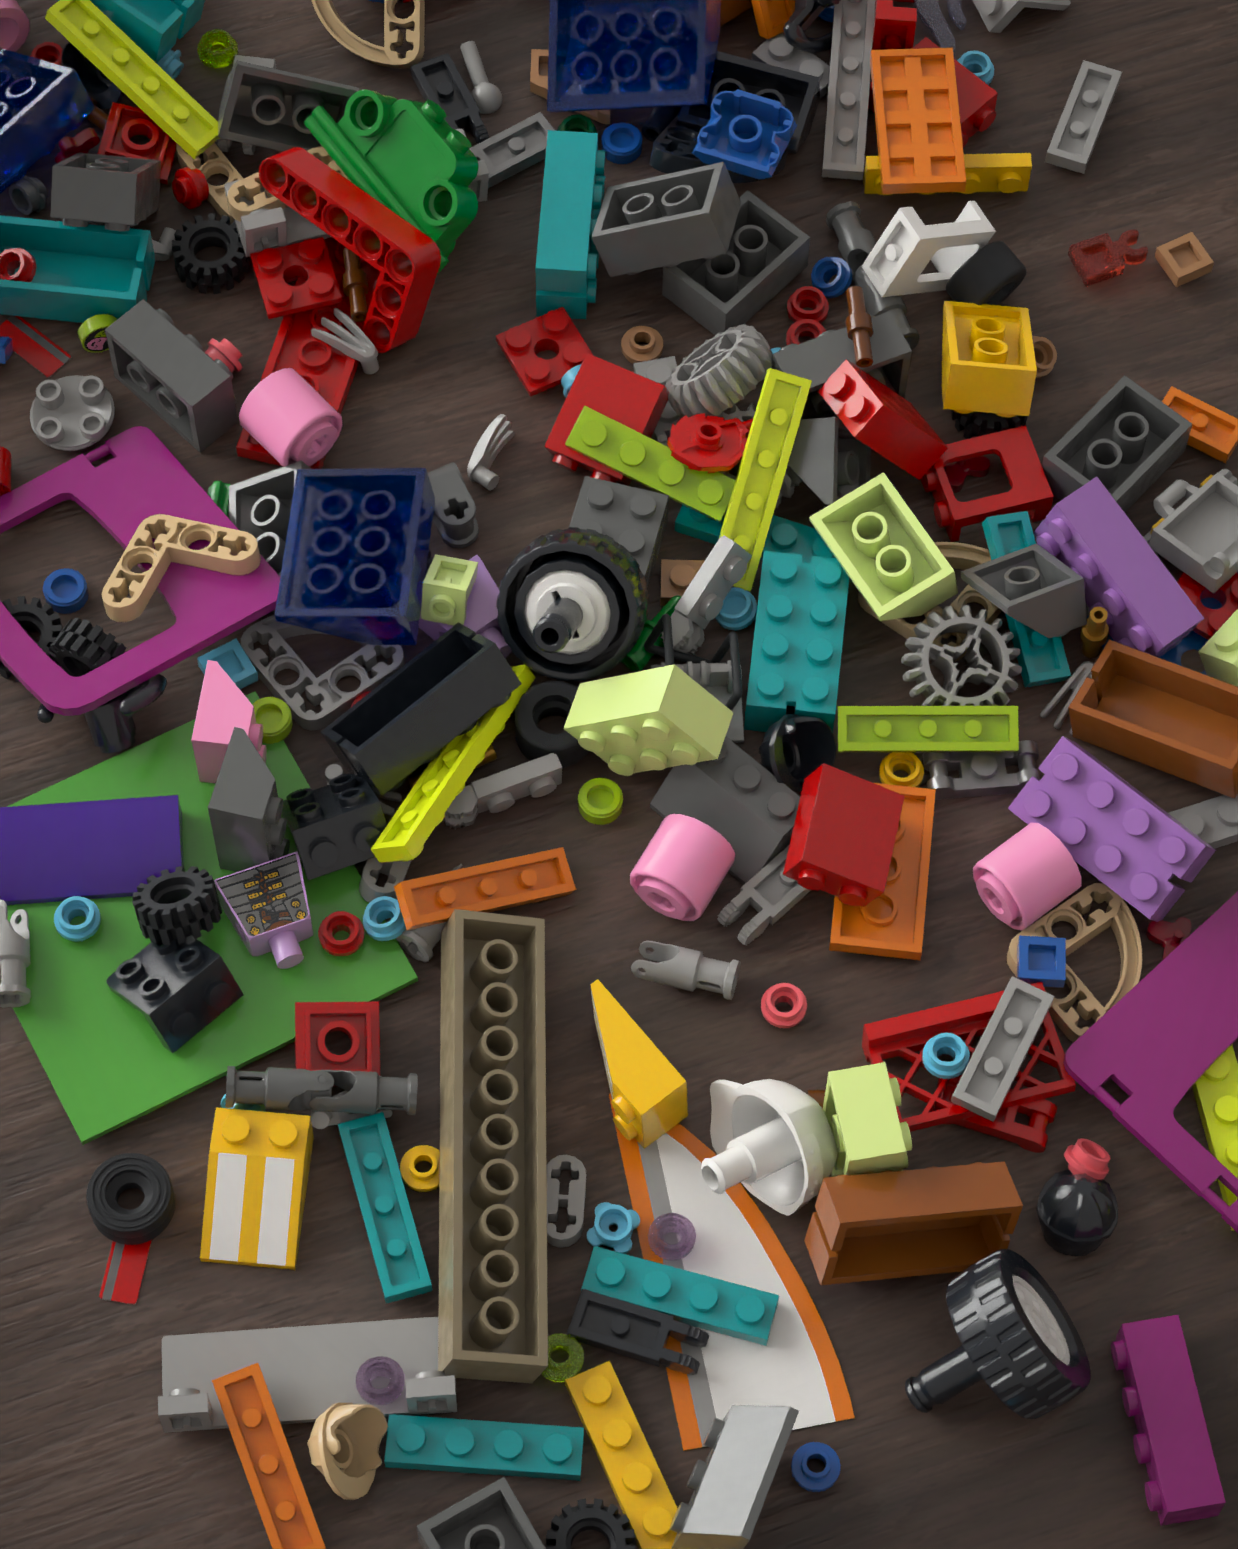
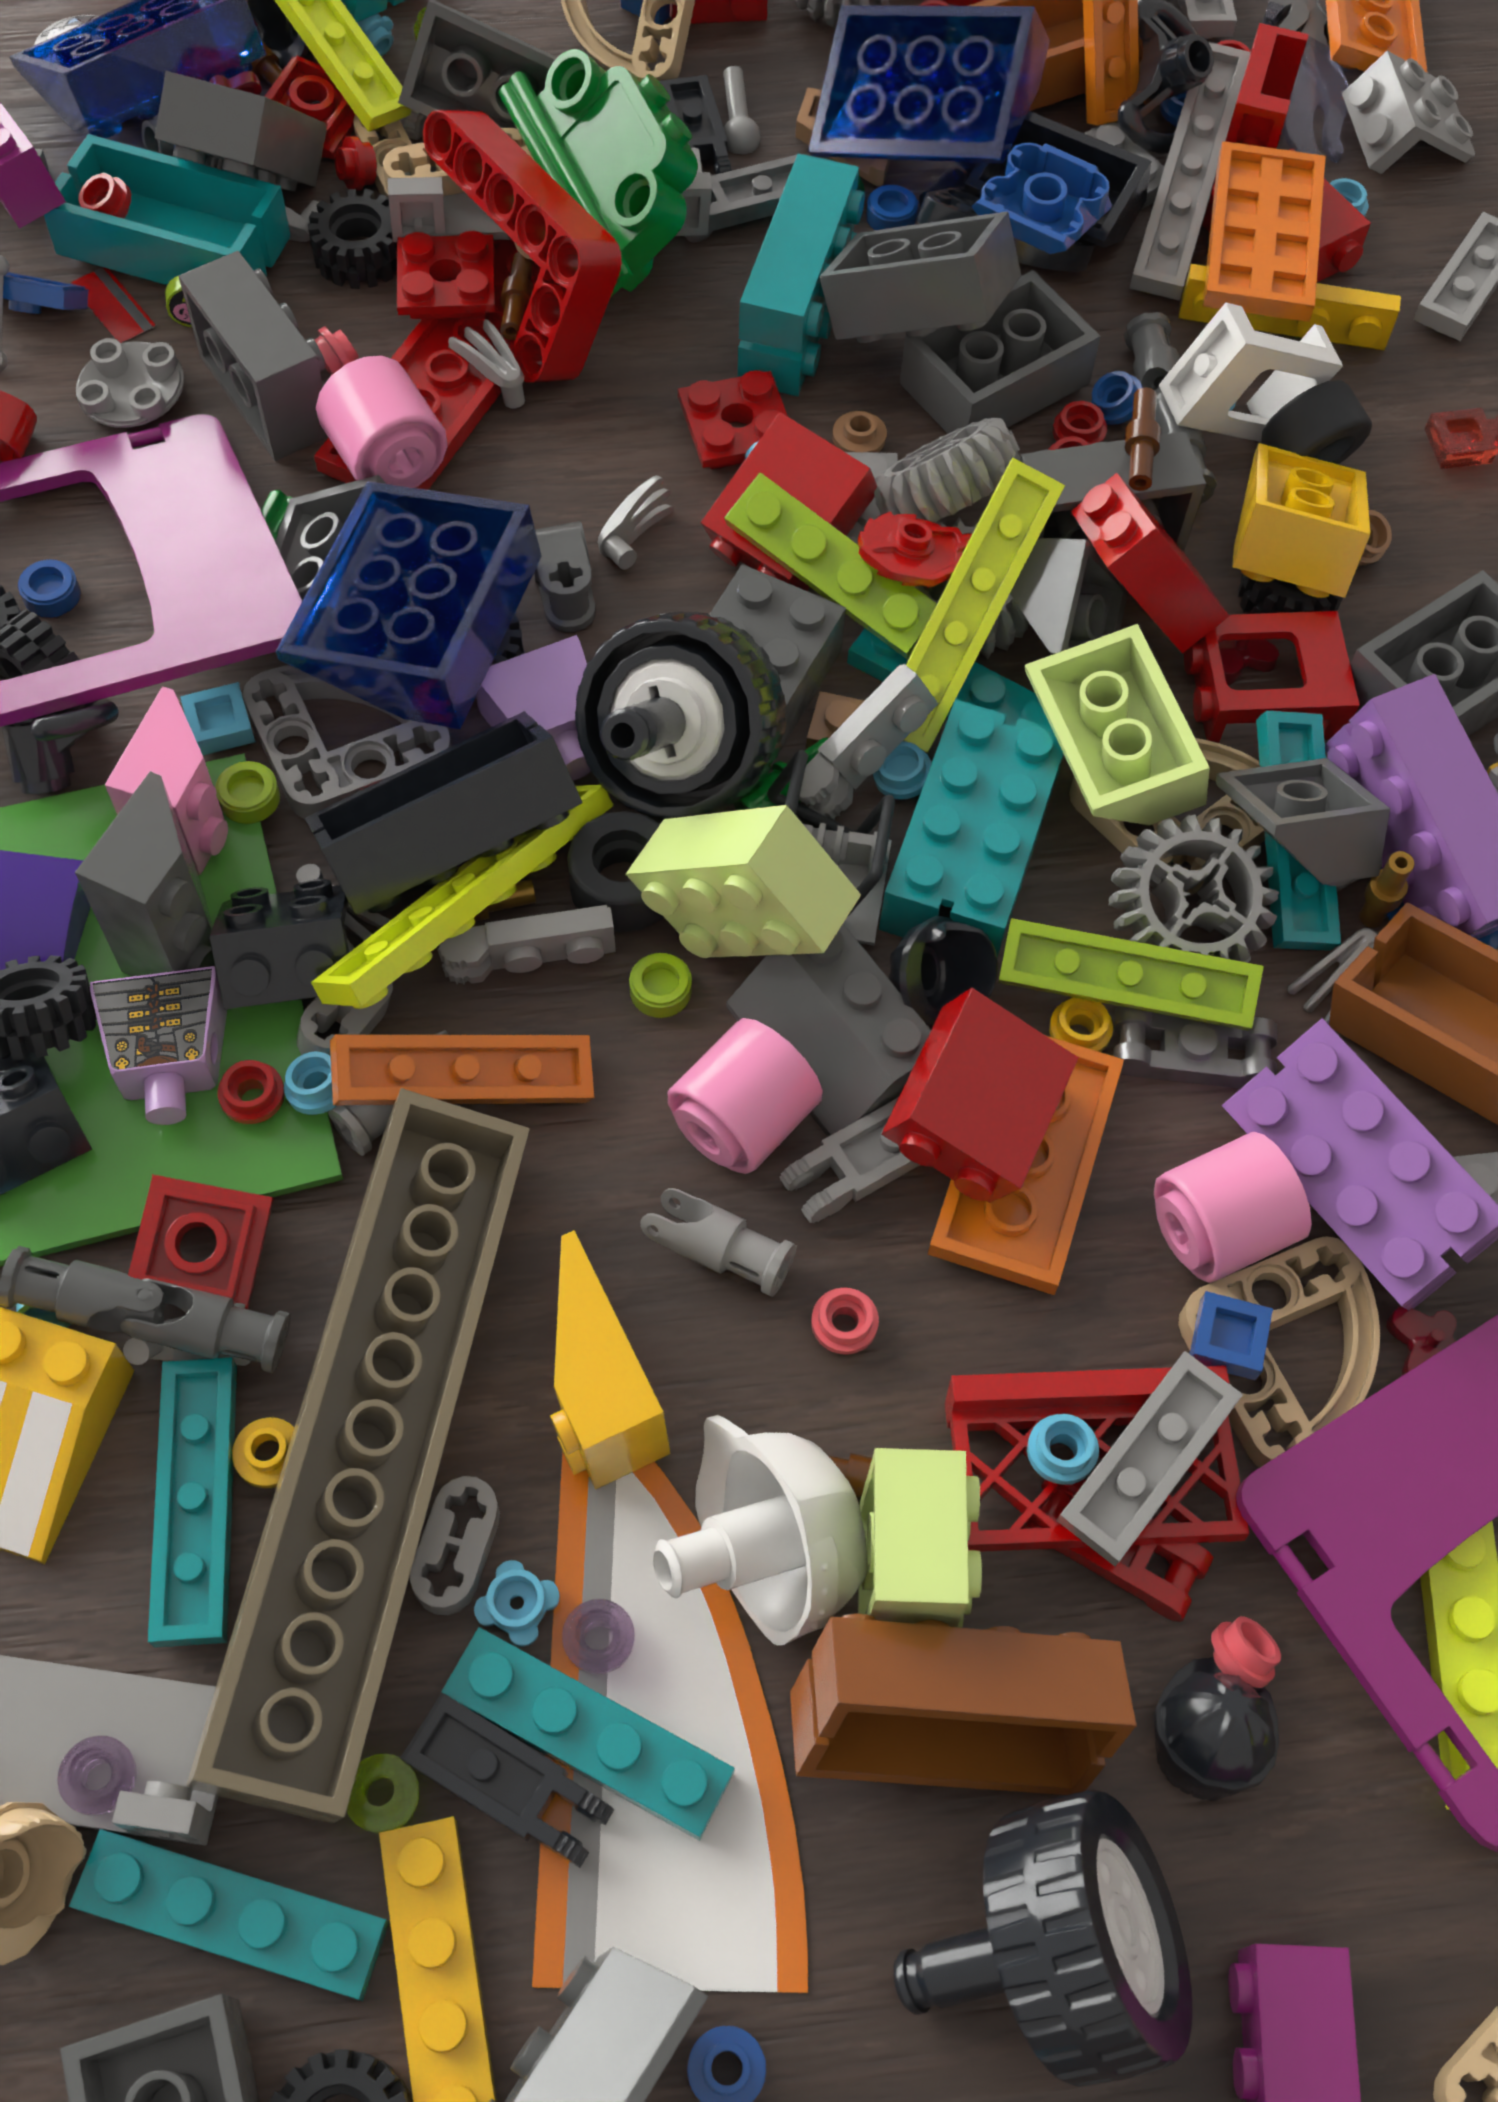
camera: 10 degrees right, 0 degrees up
tan beam [101,514,261,622] -> none
yellowish green bracket [421,554,478,626] -> none

